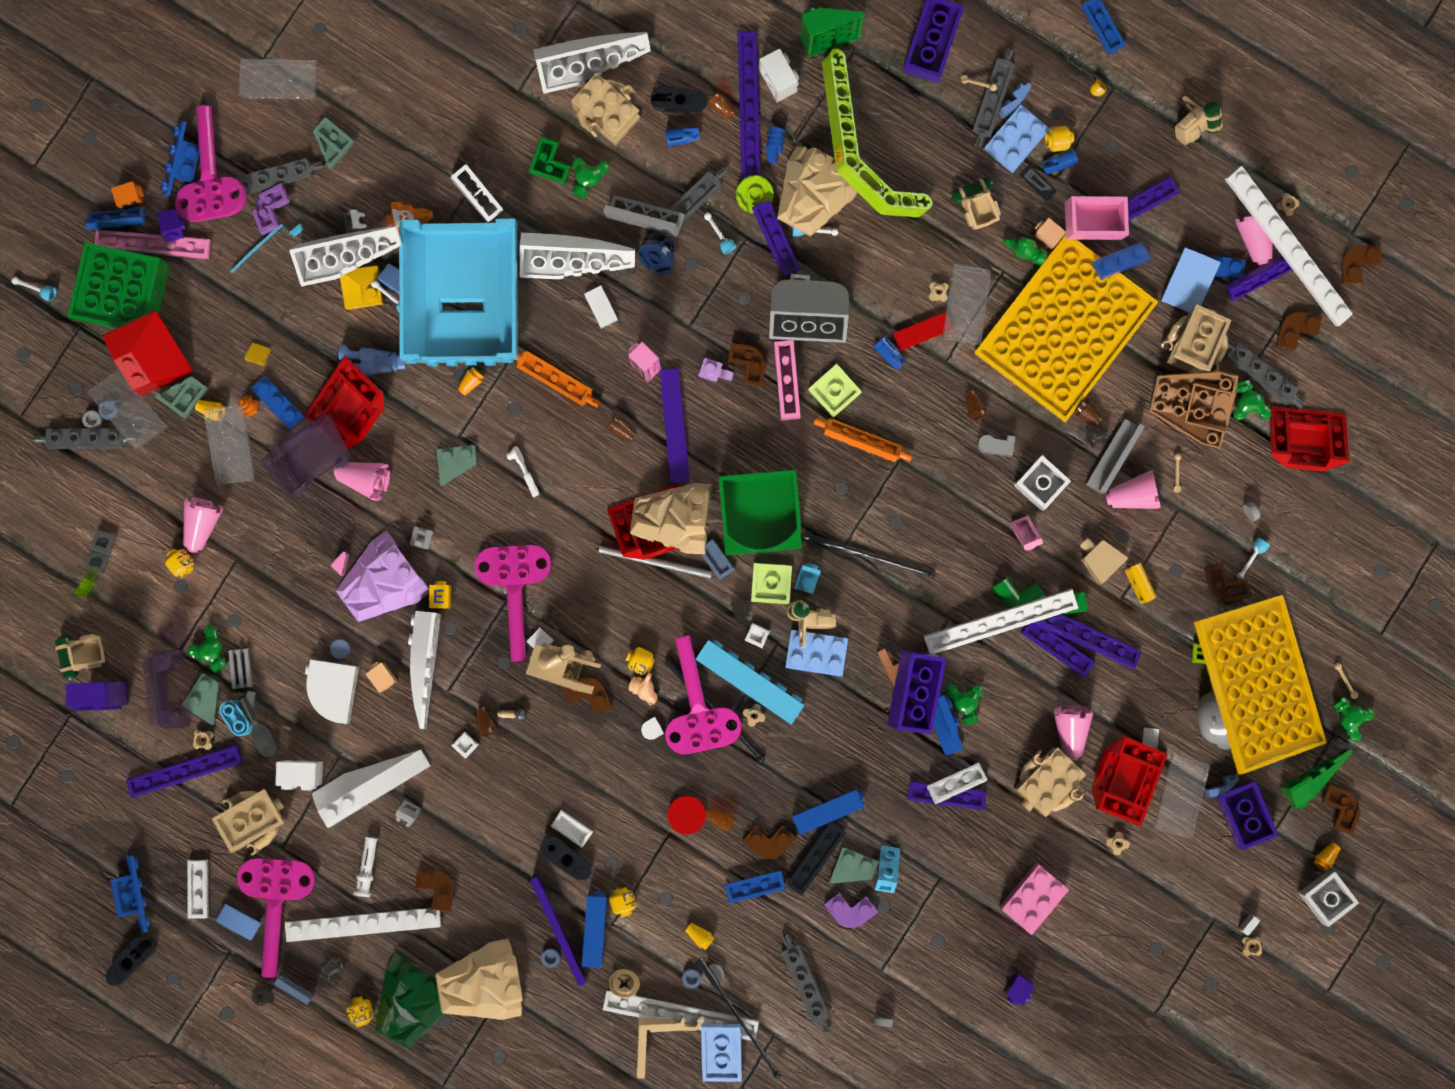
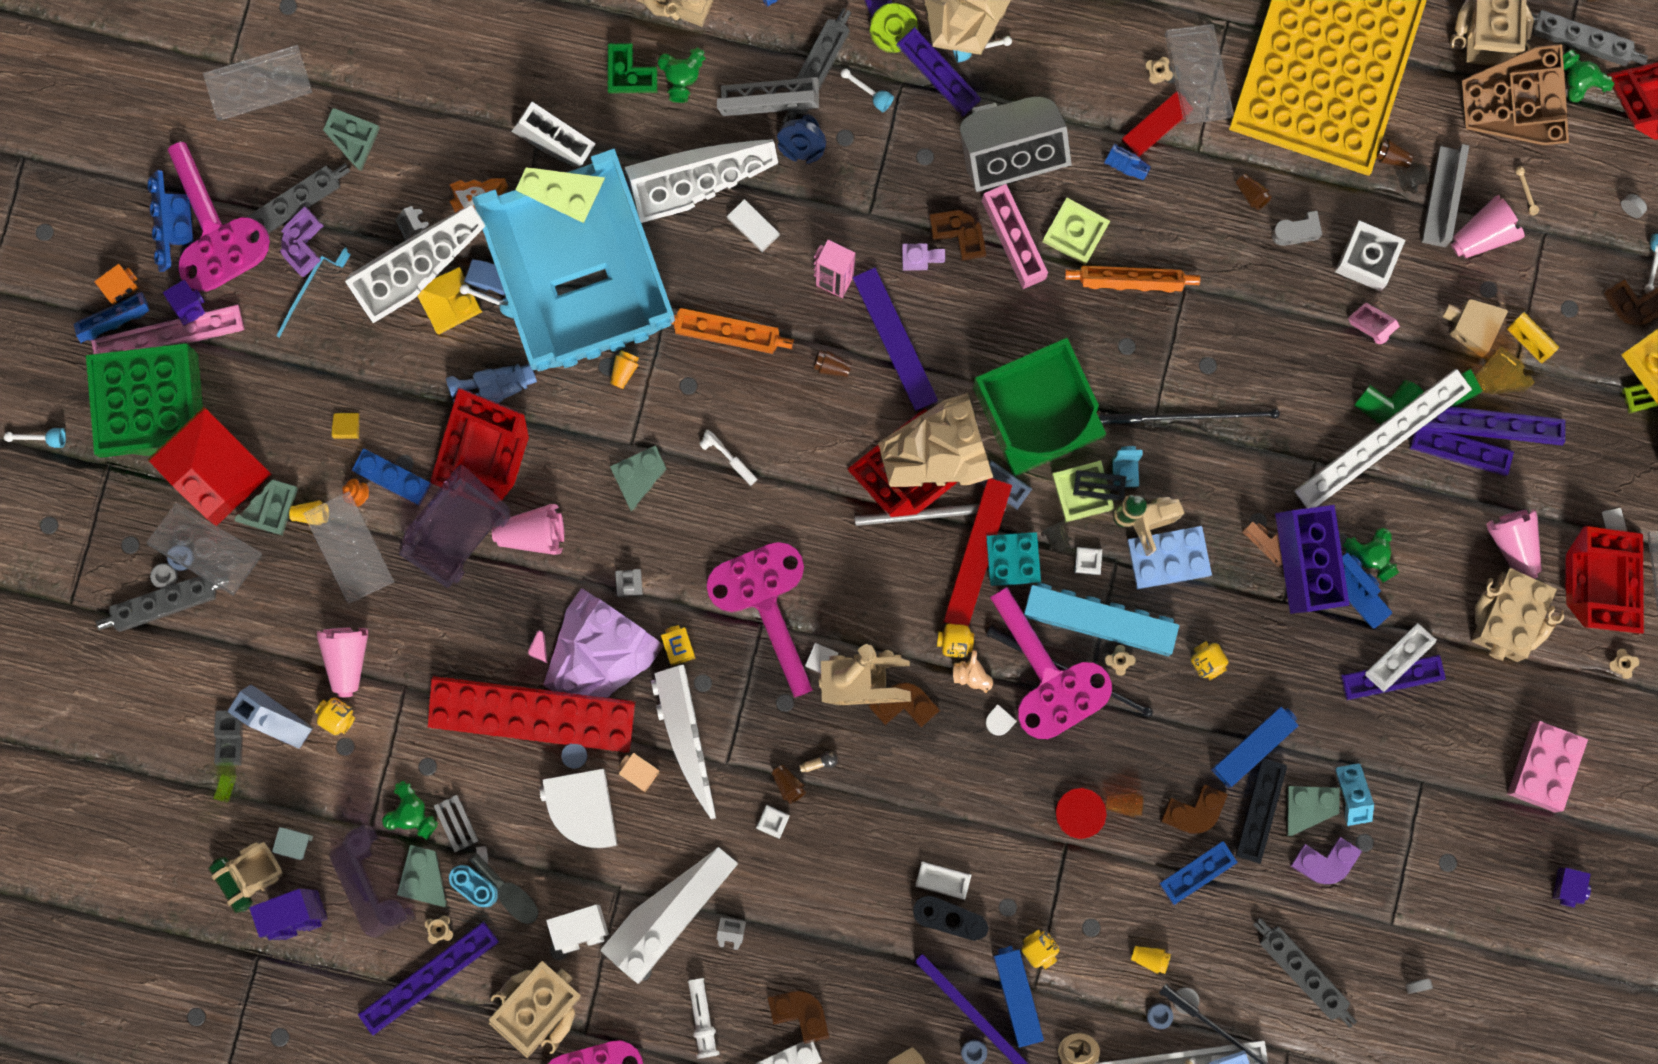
camera: 25 degrees left, 5 degrees down
none -> sand blue slope [228,684,314,749]
none -> light aqua panel [272,827,313,860]
none -> red plate [428,676,636,753]
none -> yellowish green wing [516,168,605,223]
none -> red tile [943,478,1012,627]
none -> teal hinge [986,532,1041,586]
none -> black tile [1073,470,1127,502]
none -> yellow head [1190,641,1229,680]
none -> clear yellow slope [1474,346,1535,394]

